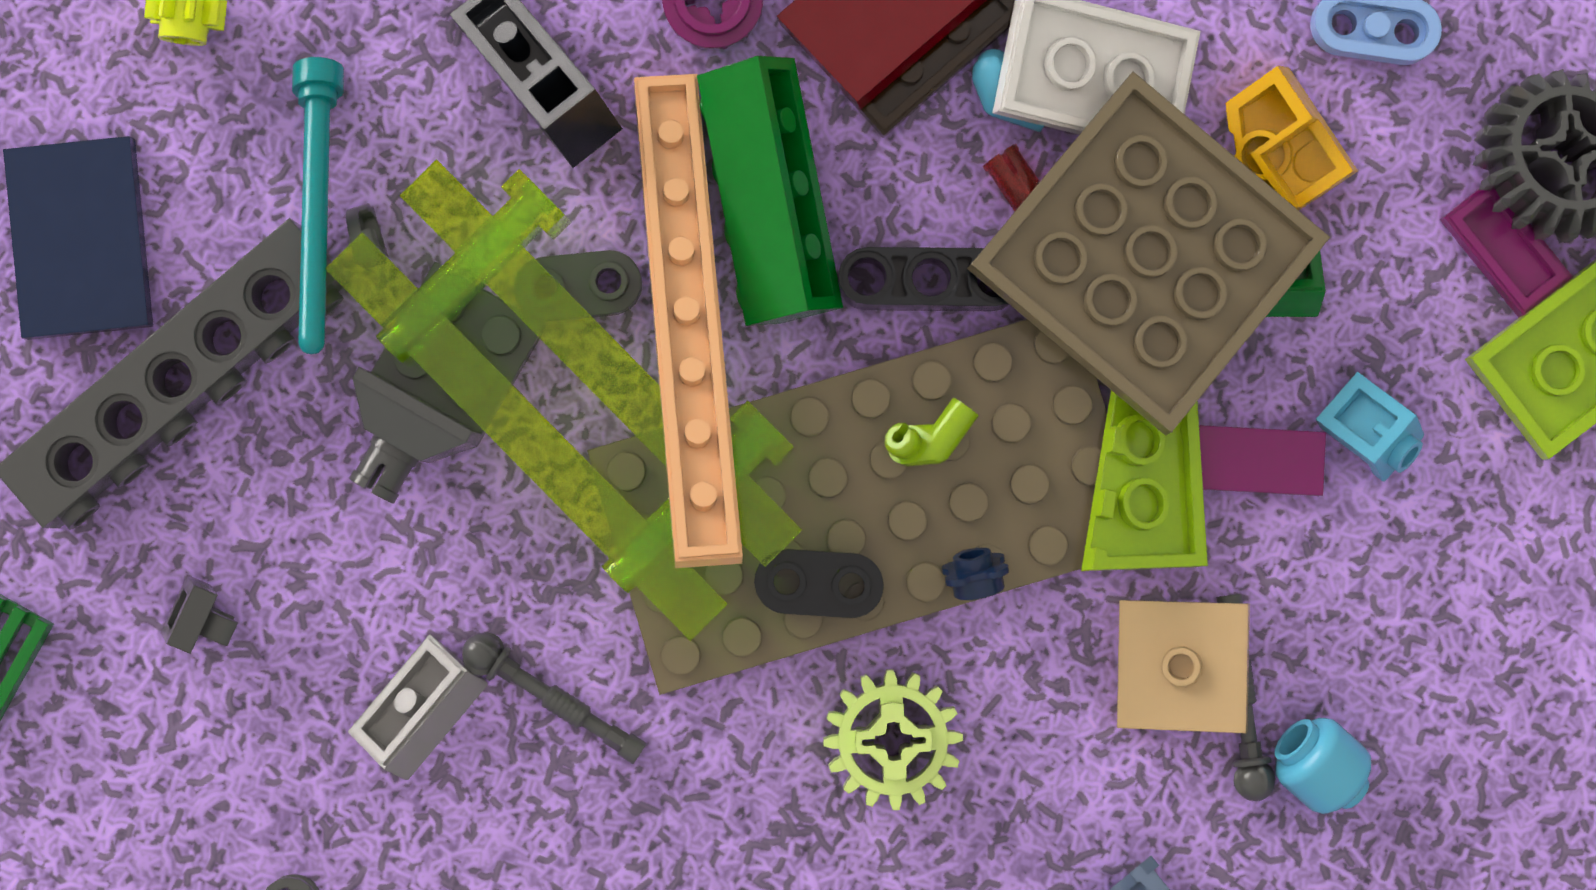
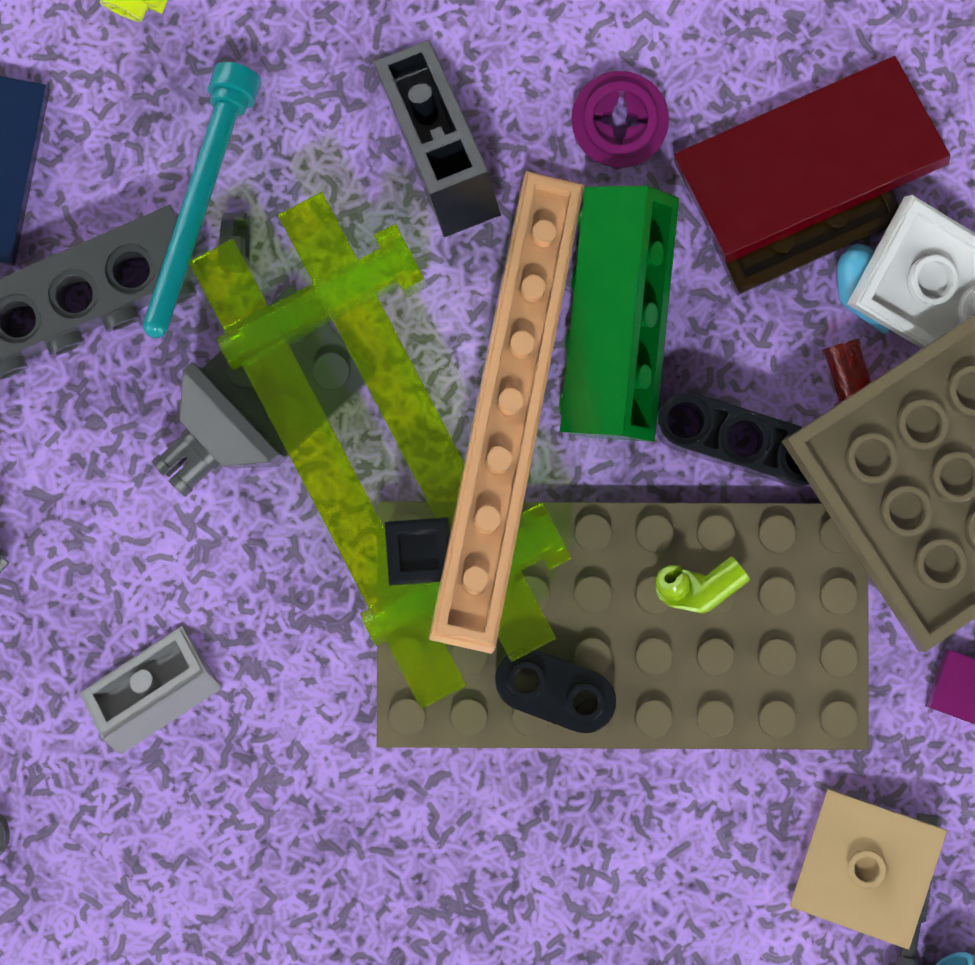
camera: 20 degrees right, 0 degrees up
dark grey piece [462,632,646,764] -> none
dark grey plate [514,250,642,322] -> none
yellowish green gear [823,669,963,810] -> none
dark blue plate [941,547,1009,600] -> none
lime wing [1081,390,1208,571] -> none
none -> black tile [384,517,450,586]

